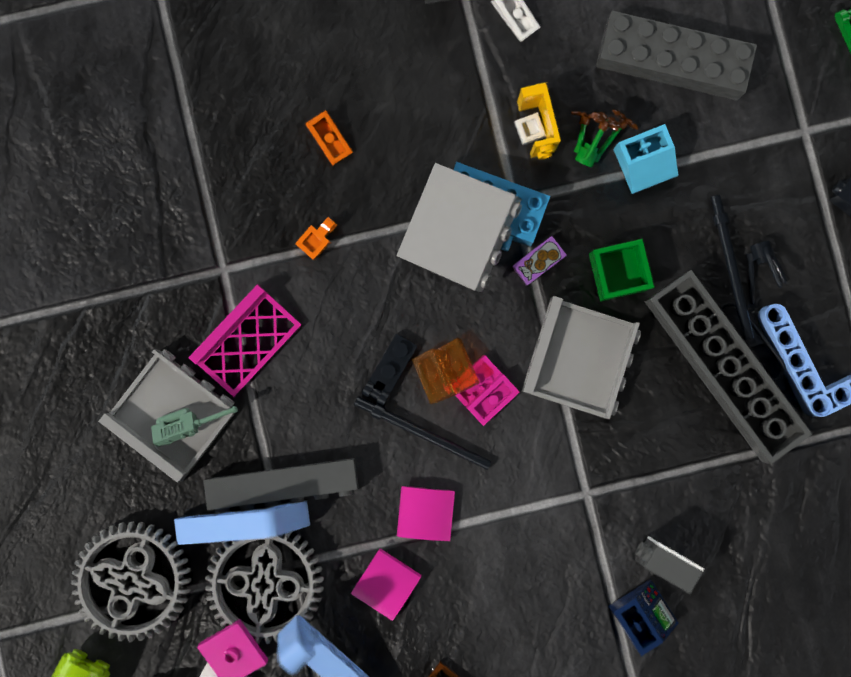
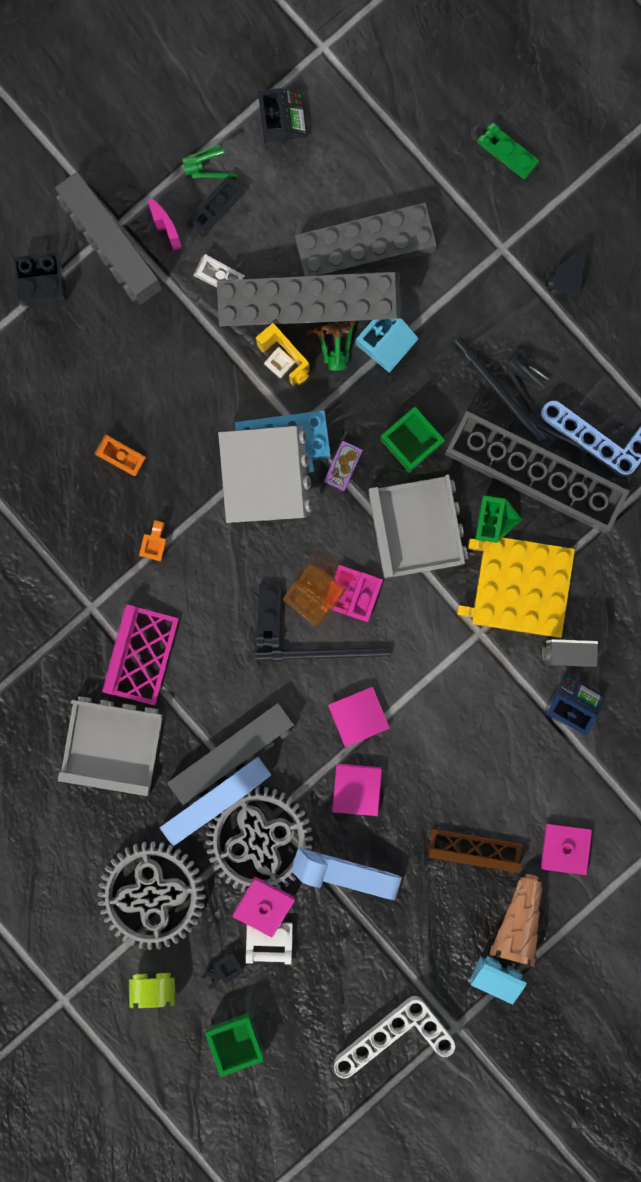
camera: 30 degrees left, 0 degrees up
sand green piece [151,406,238,447] -> none
none -> dark grey brick [217,272,401,326]
none -> yellow plate [457,538,575,638]
none -> green slope [476,495,522,543]

